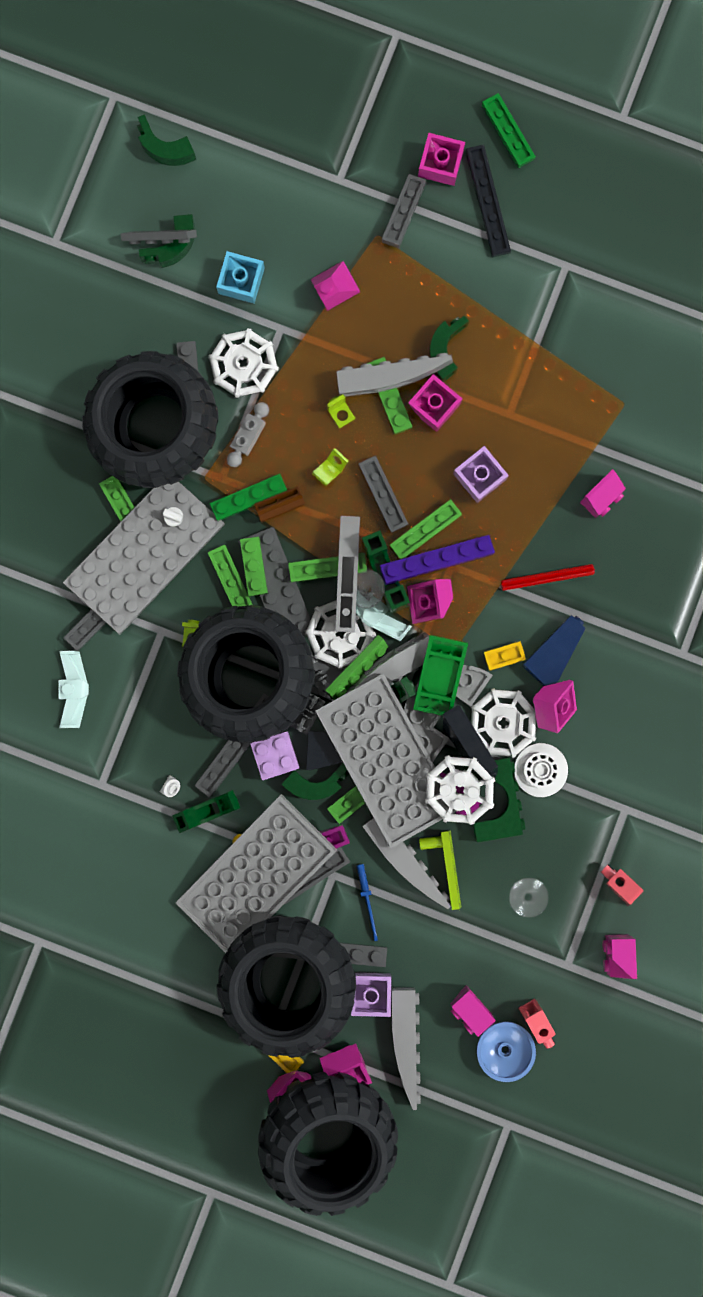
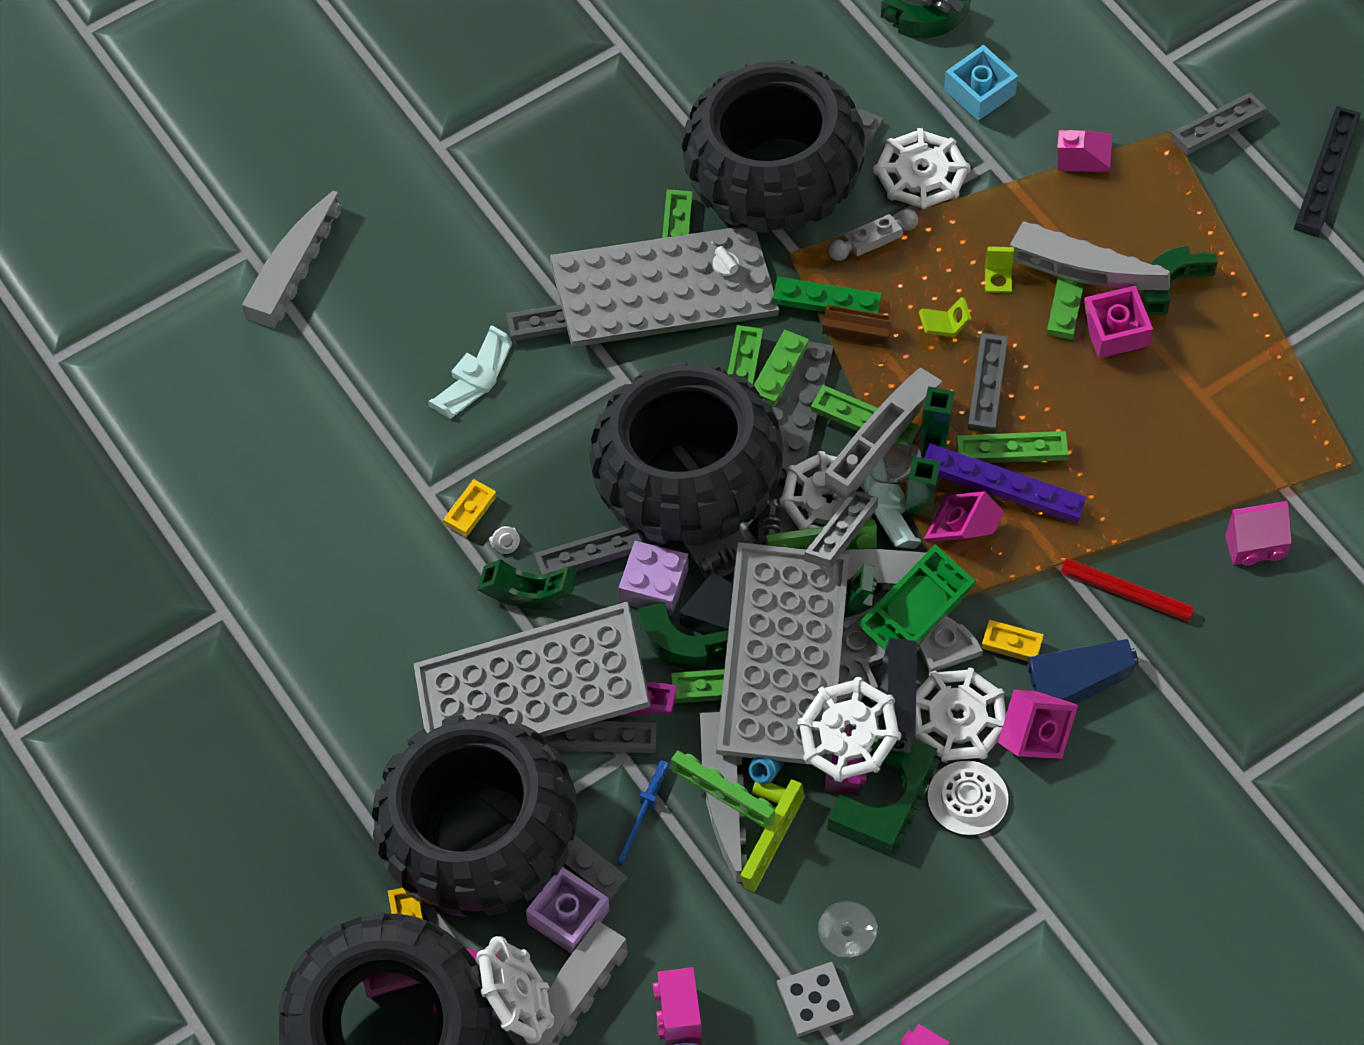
camera: 35 degrees right, 25 degrees down
dark pink slope [418,133,465,186] -> none
lavender brick [453,446,509,503] -> none
coral torso [601,864,644,906] -> none
none -> yellow plate [443,479,497,537]
none -> white plate [476,936,554,1044]
none -> bright green plate [671,750,775,830]
none -> dark azure cone [749,757,784,784]
none -> light grey tile [776,962,854,1038]
none -> dark grey plate [805,490,878,569]

